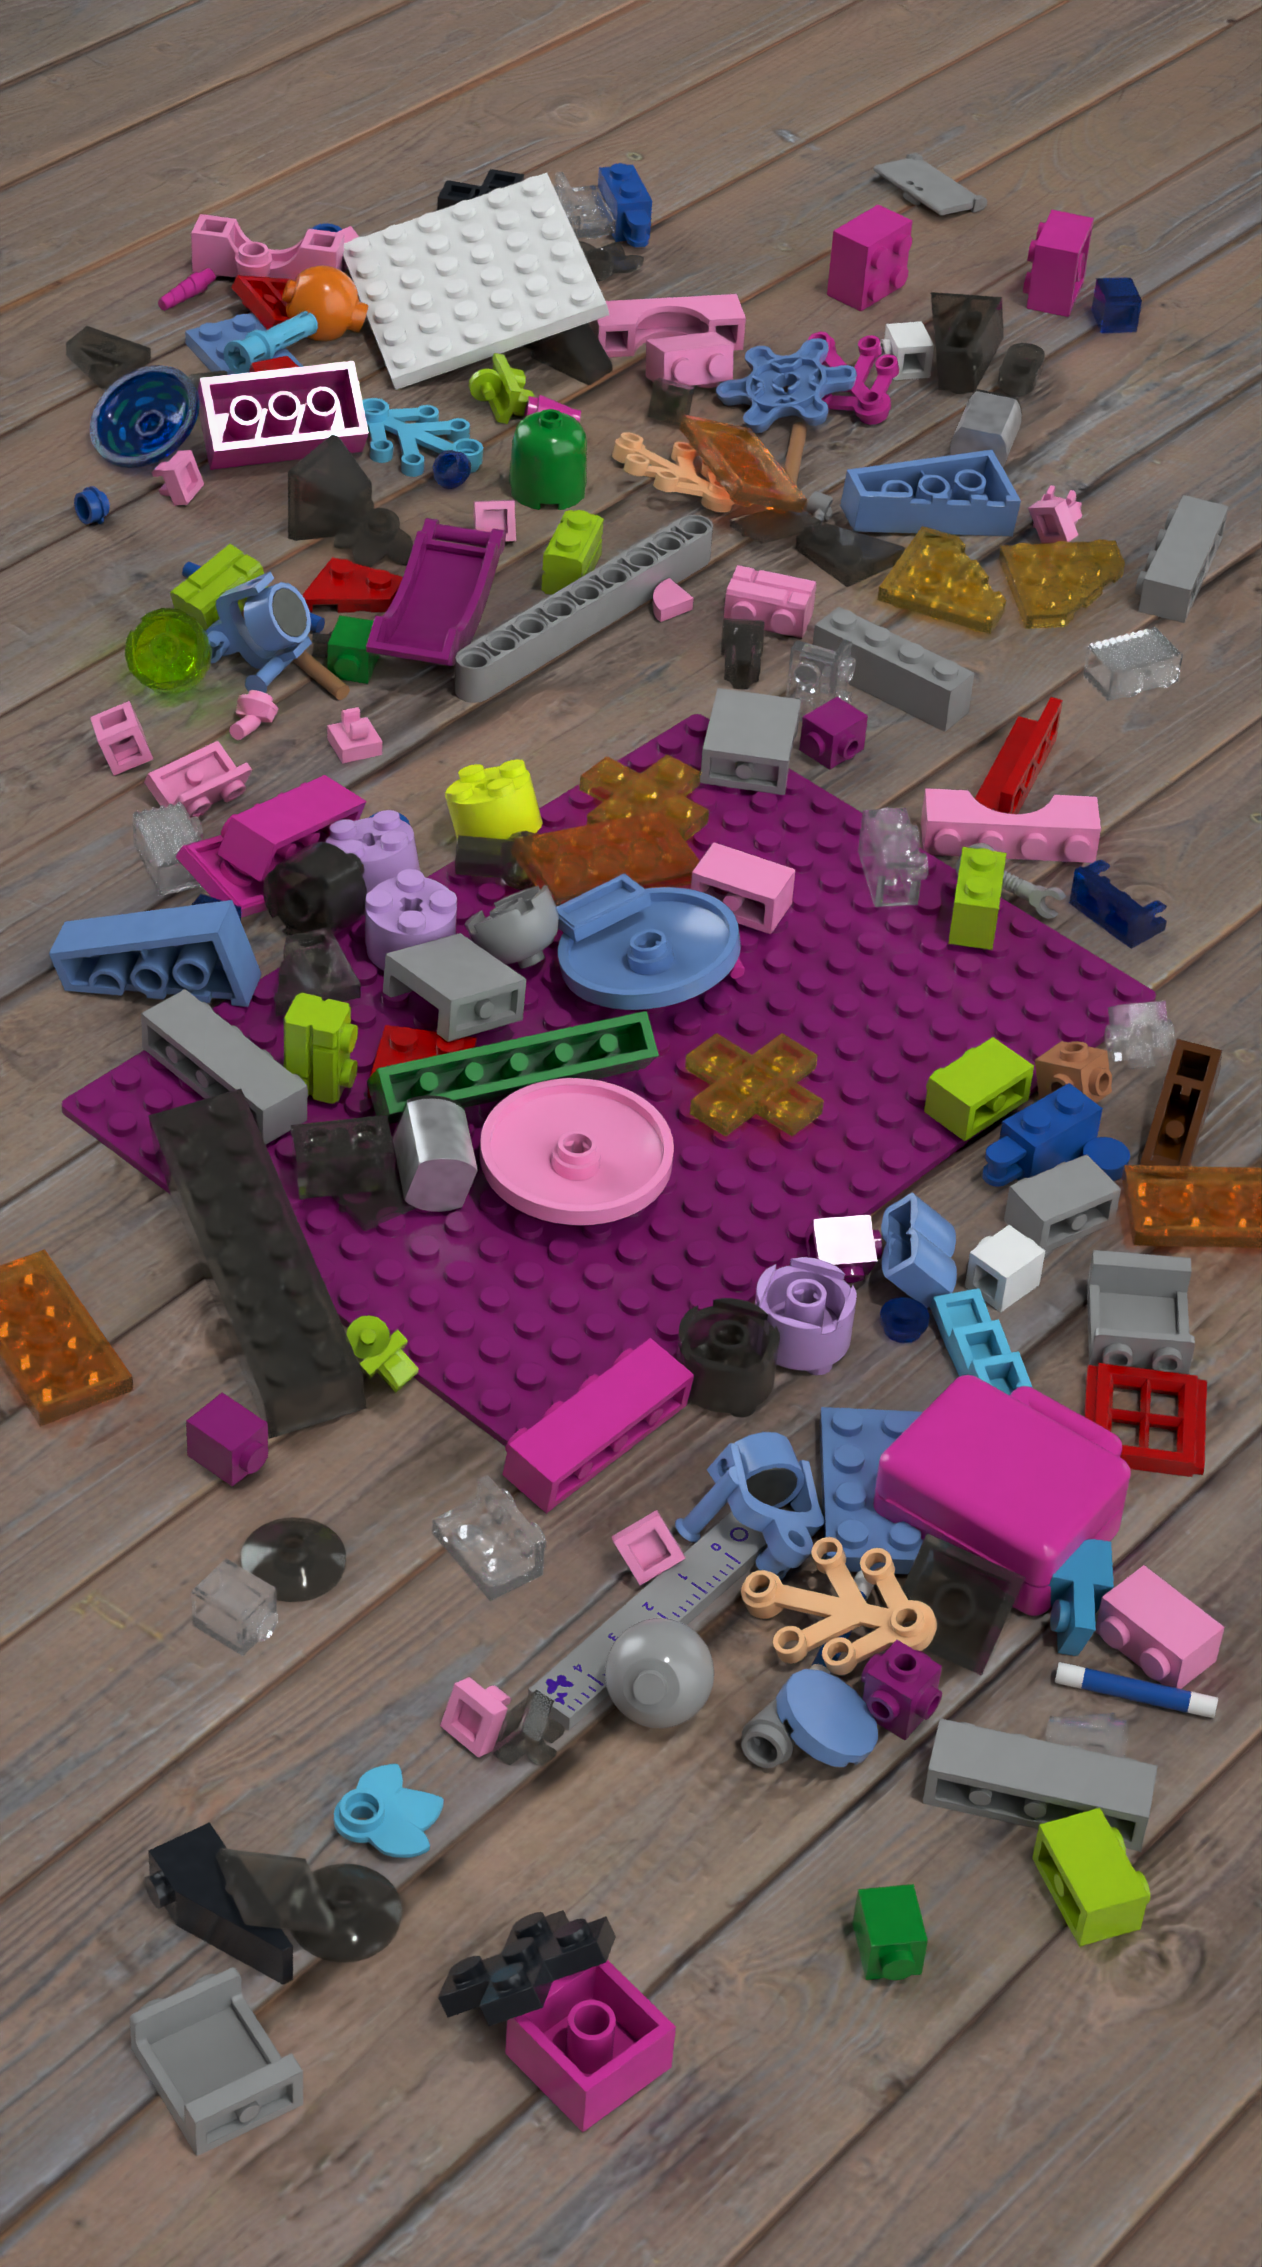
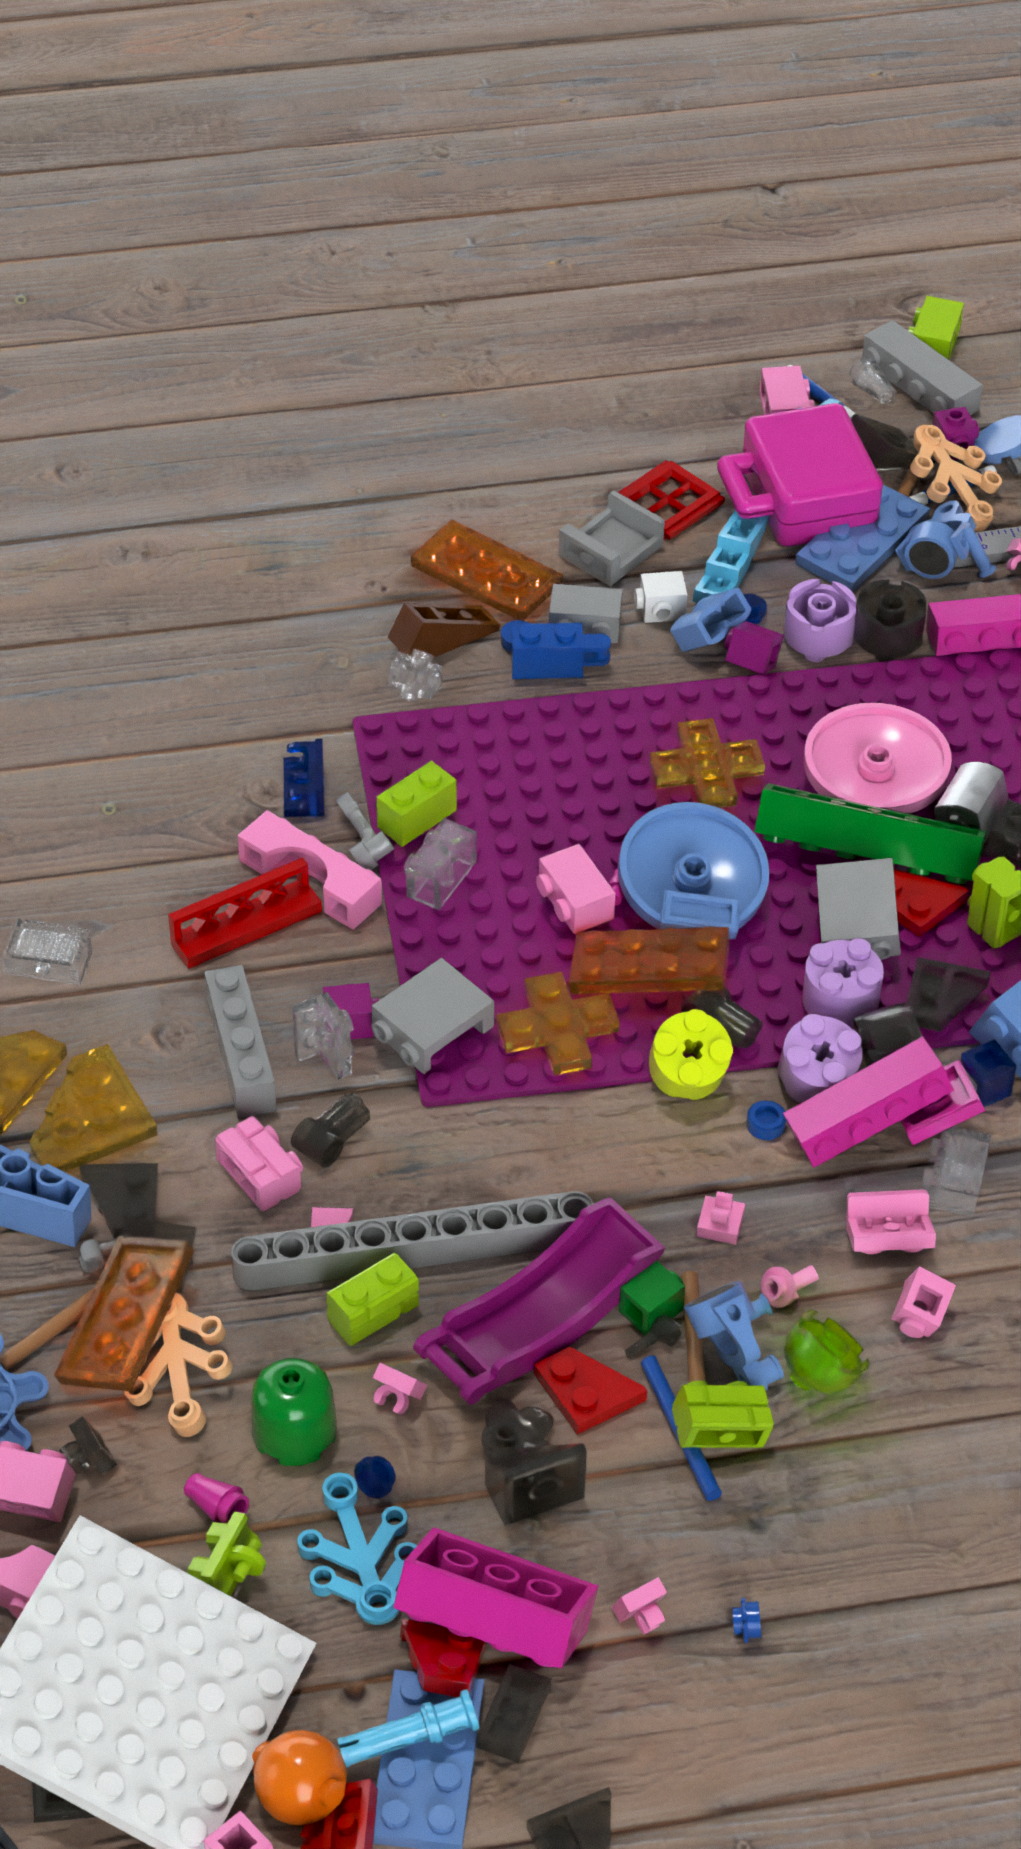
camera: 140 degrees left, 5 degrees up
clear blue dish [90,365,200,468] -> none
light grey cylinder [465,886,559,968] -> none
lime brick [924,1037,1034,1141] -> none
nougat brick [1035,1041,1112,1103] -> none

